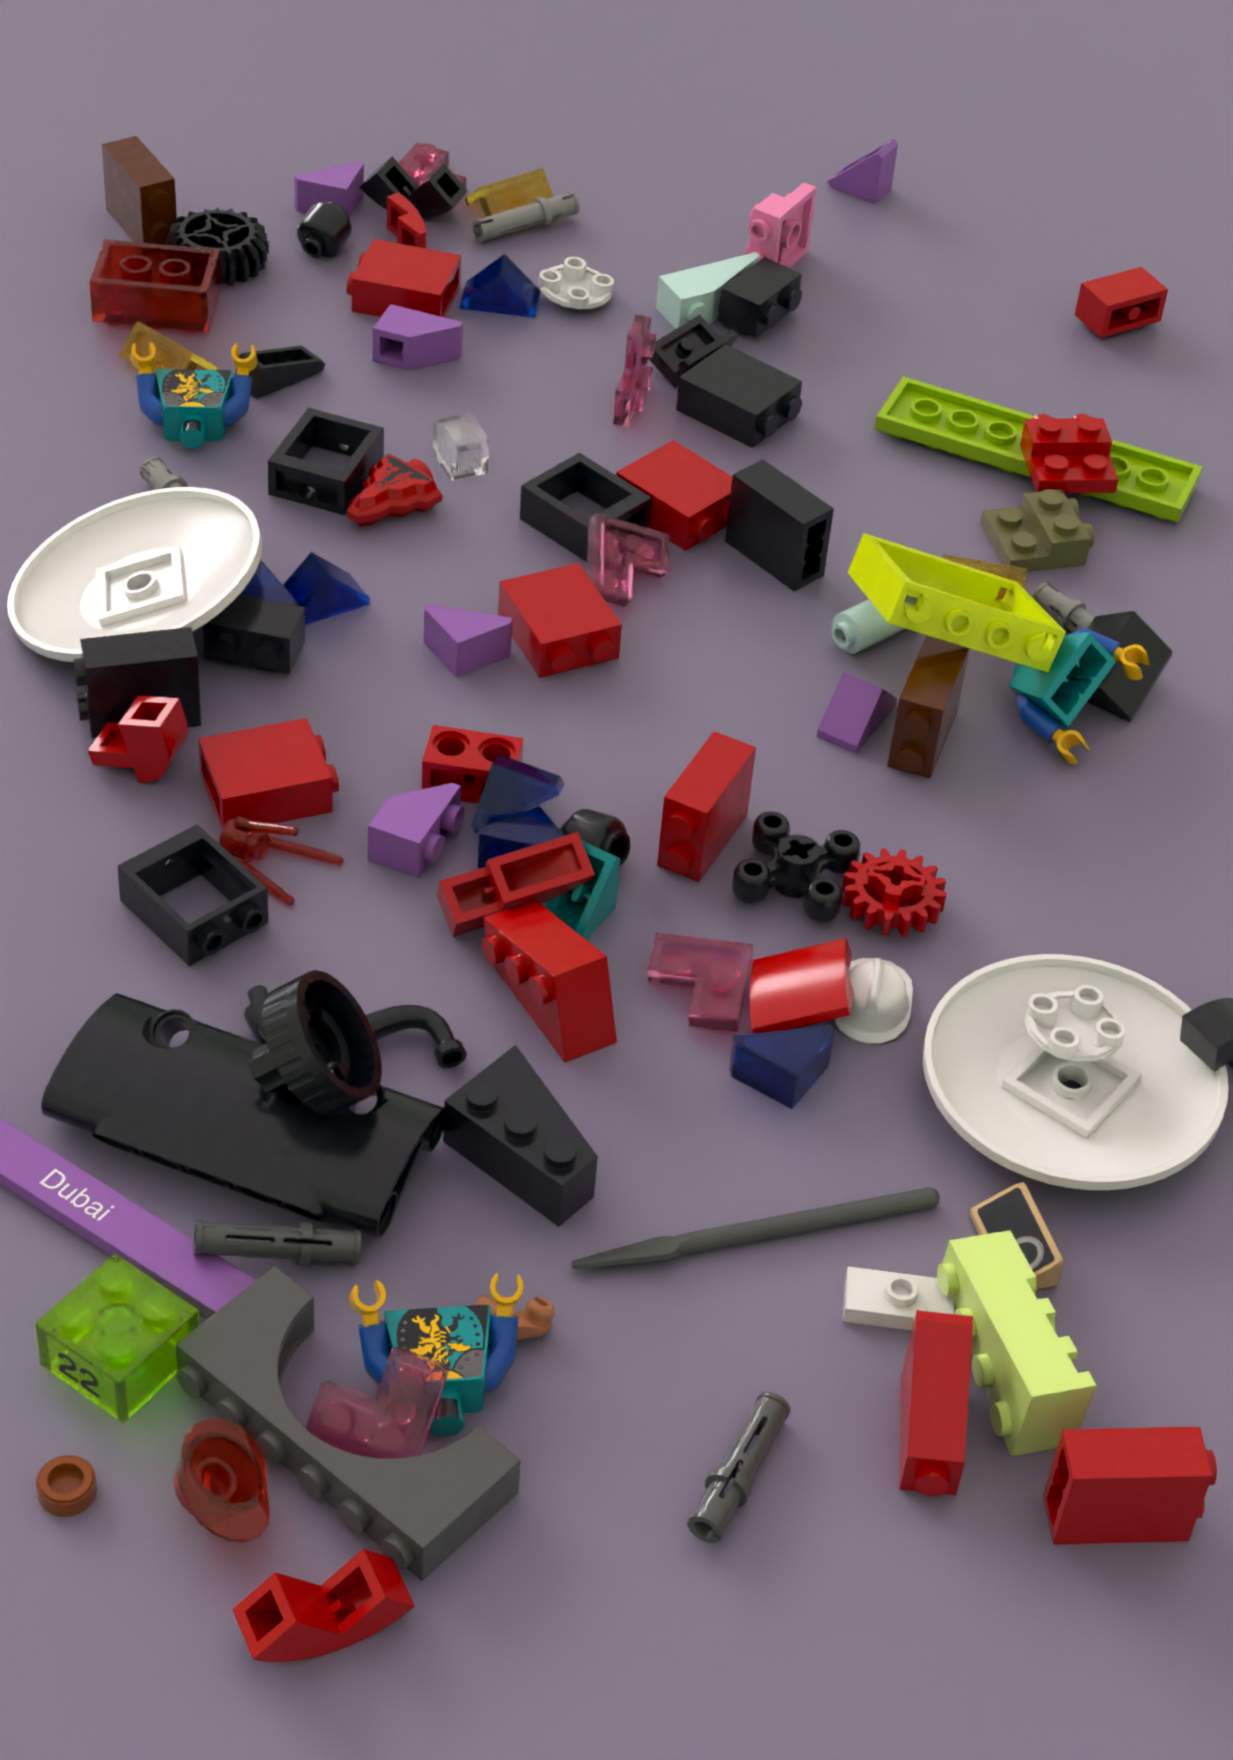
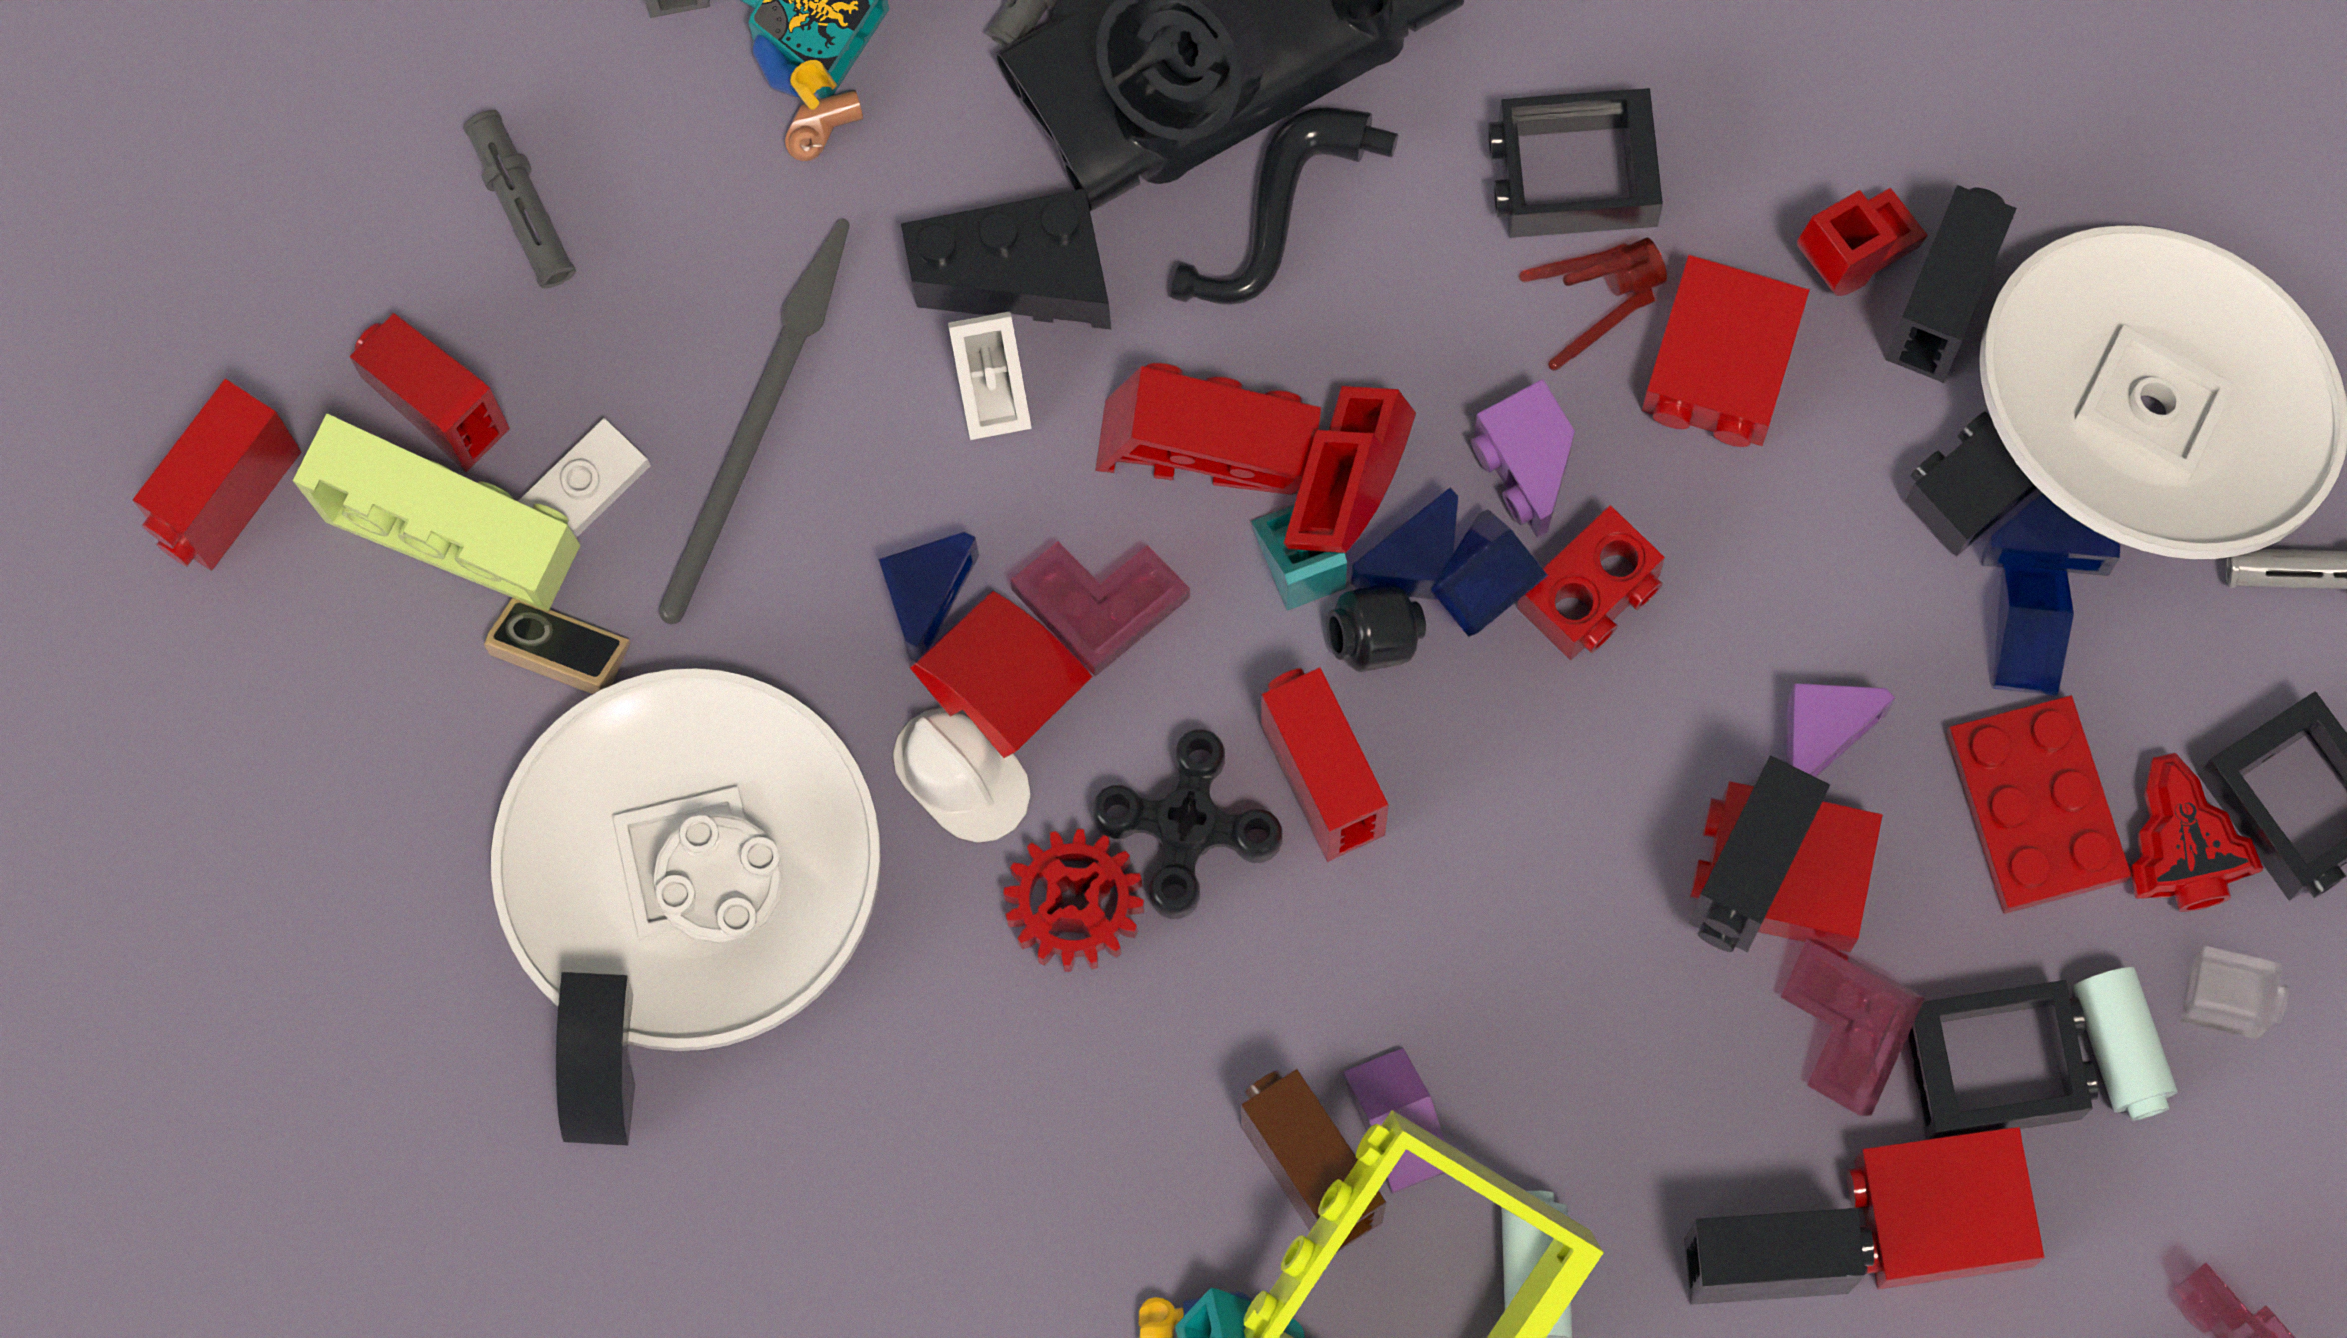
camera: 135 degrees right, 30 degrees up
none -> white slope [948,311,1032,440]
none -> black brick [1689,755,1831,953]
none -> red plate [1945,695,2132,914]
none -> light aqua brick [2072,967,2178,1121]

